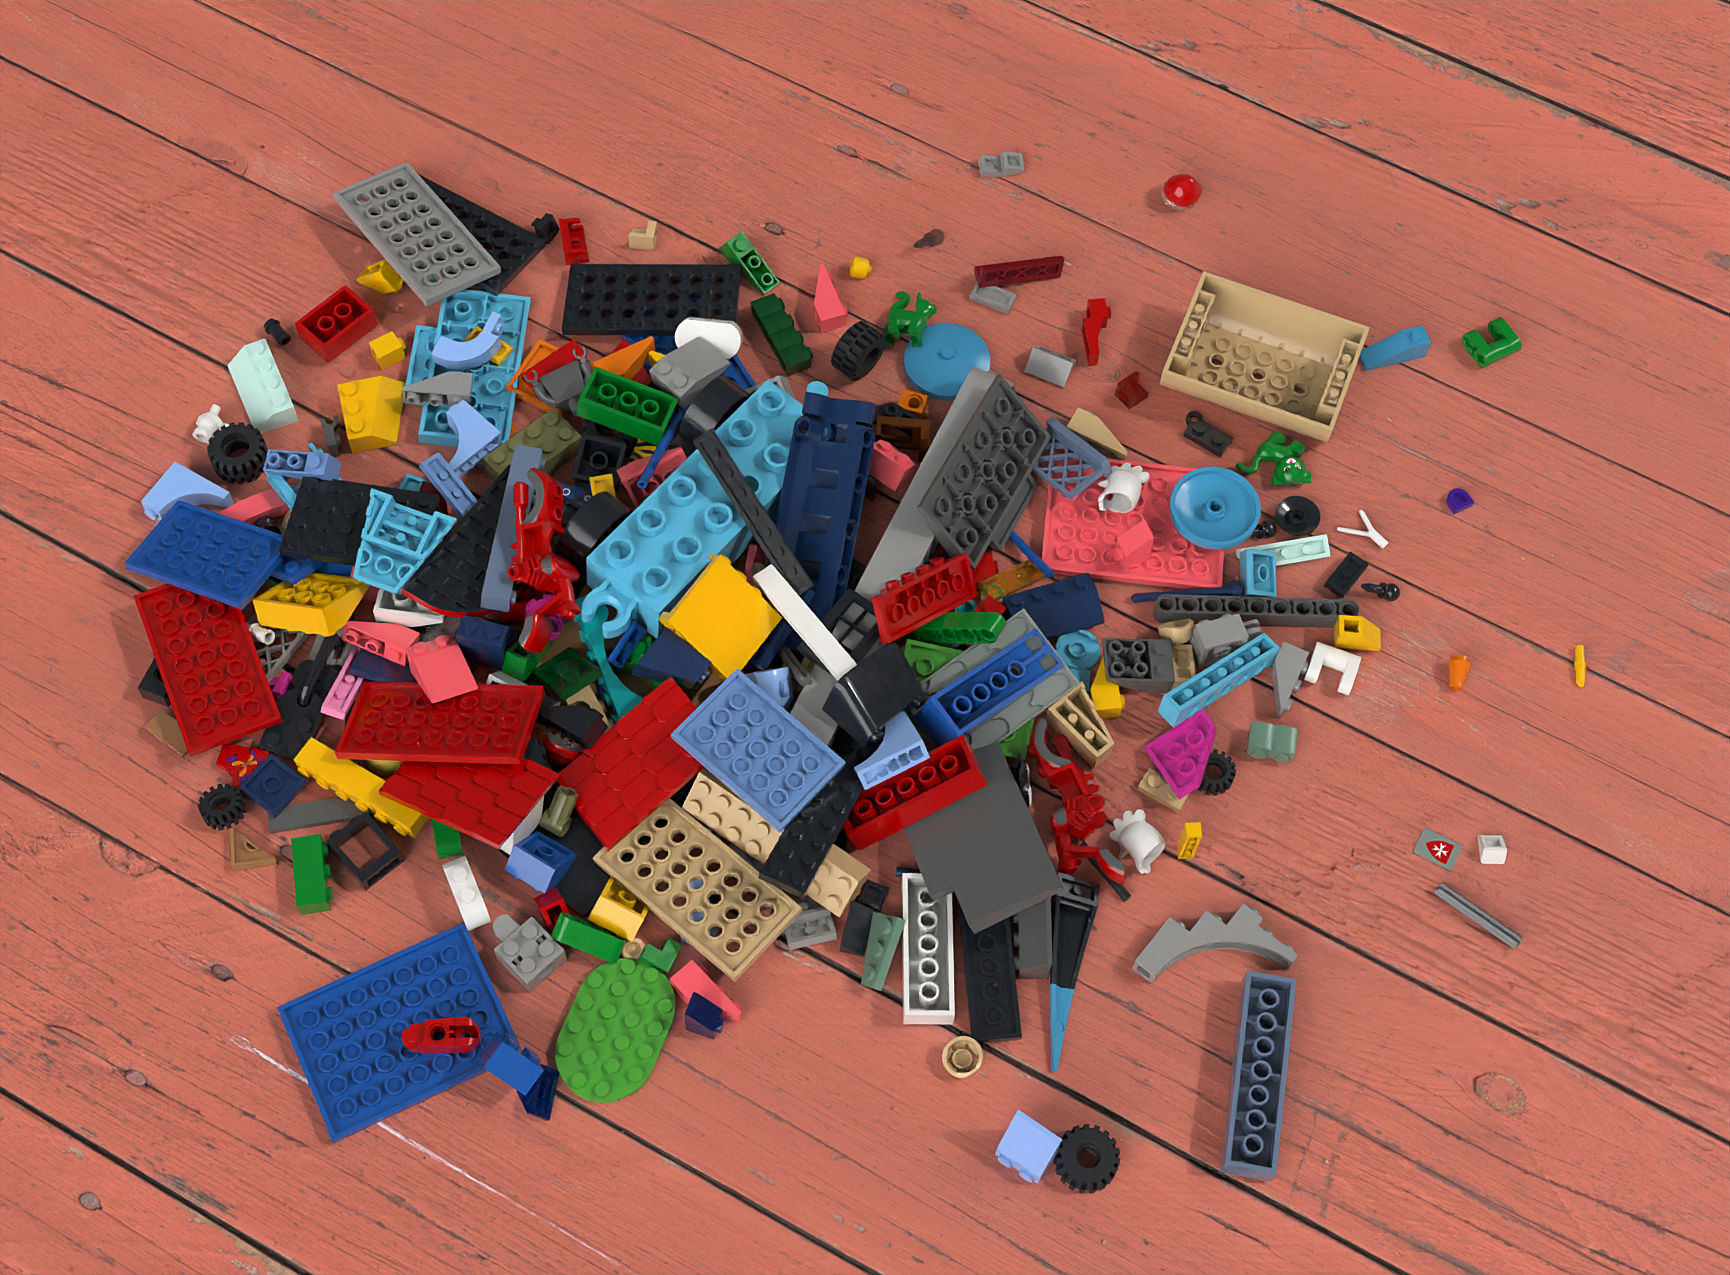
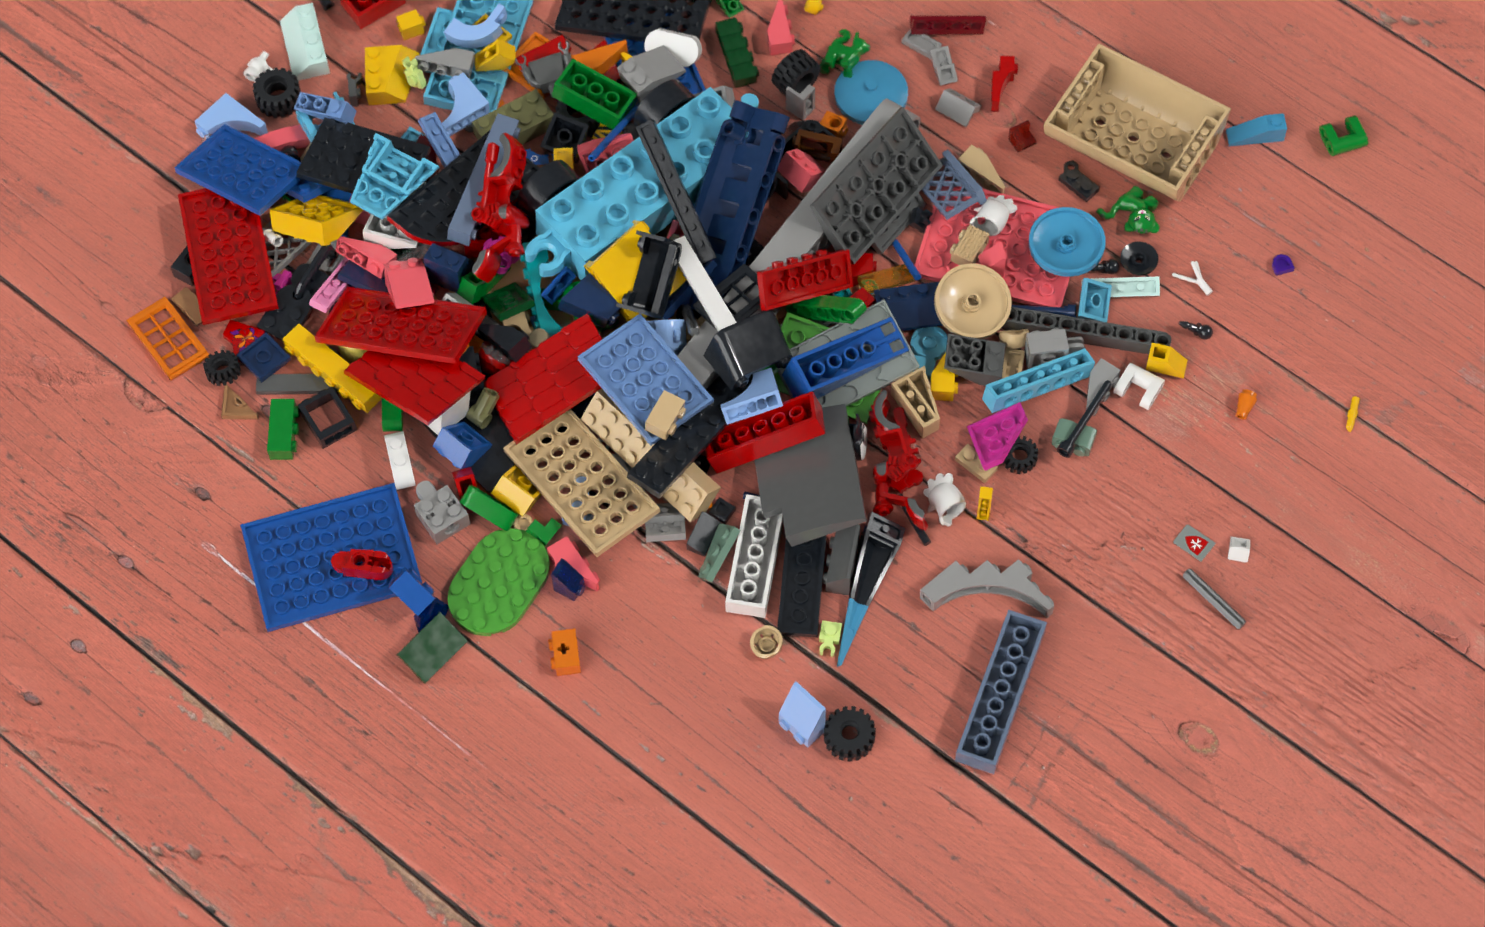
camera: 15 degrees right, 0 degrees up
black plate [1324,551,1369,599] -> none
none -> orange piece [126,297,209,381]
none -> dark green tile [396,612,468,684]
none -> yellowish green plate [402,57,427,89]
none -> yellow slope [474,39,516,71]
none -> dark tan tile [529,328,550,347]
none -> orange brick [548,628,581,676]
none -> black windscreen [616,230,682,319]
none -> tan brick [645,390,687,440]
none -> light grey panel [786,84,815,121]
none -> yellowish green plate [819,620,842,657]
none -> black tile [909,207,933,234]
none -> light grey slope [929,46,958,85]
none -> tan dish [934,263,1012,339]
none -> tan brick [949,224,989,265]
none -> black piece [1057,380,1112,458]

